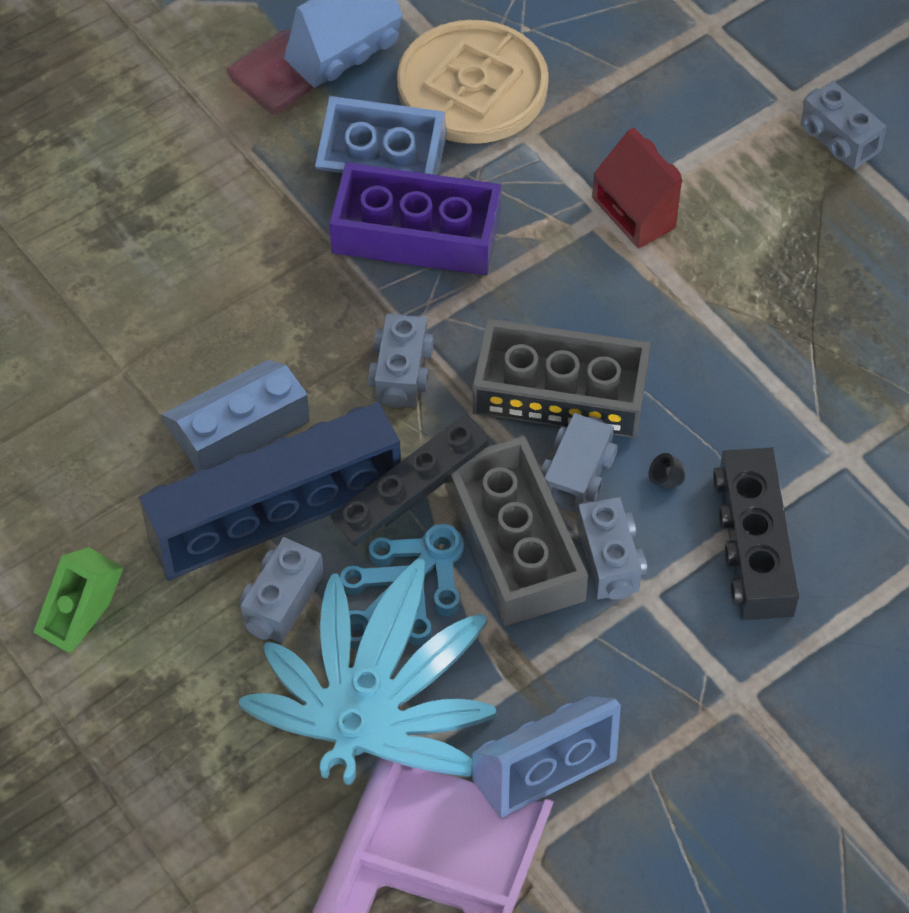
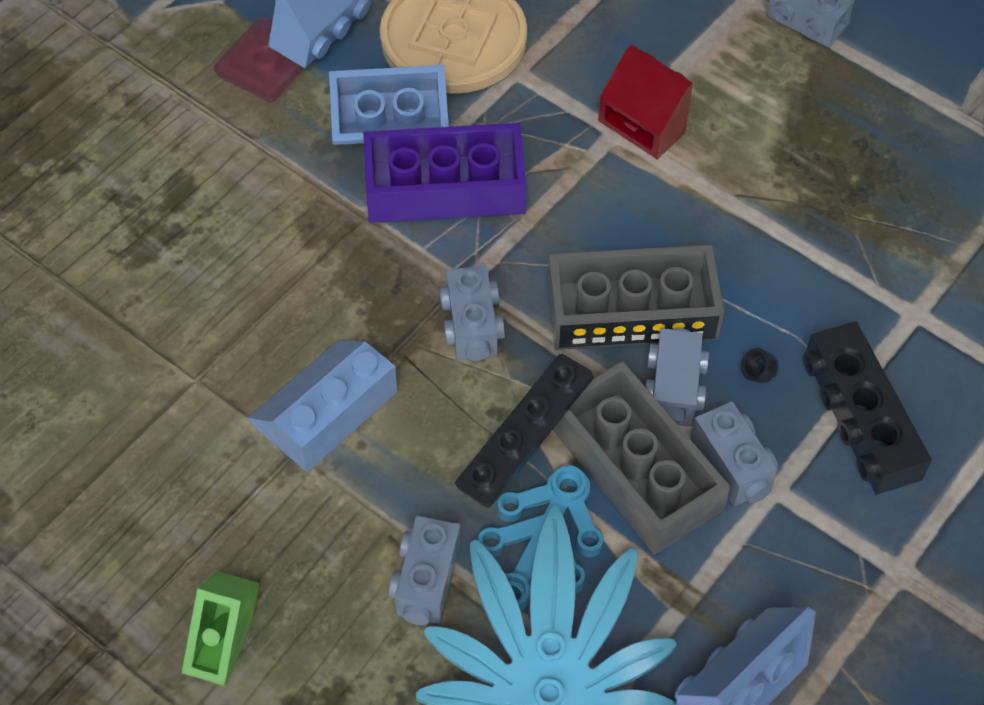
camera: 15 degrees left, 0 degrees up
dark blue brick [139,402,401,581] -> none

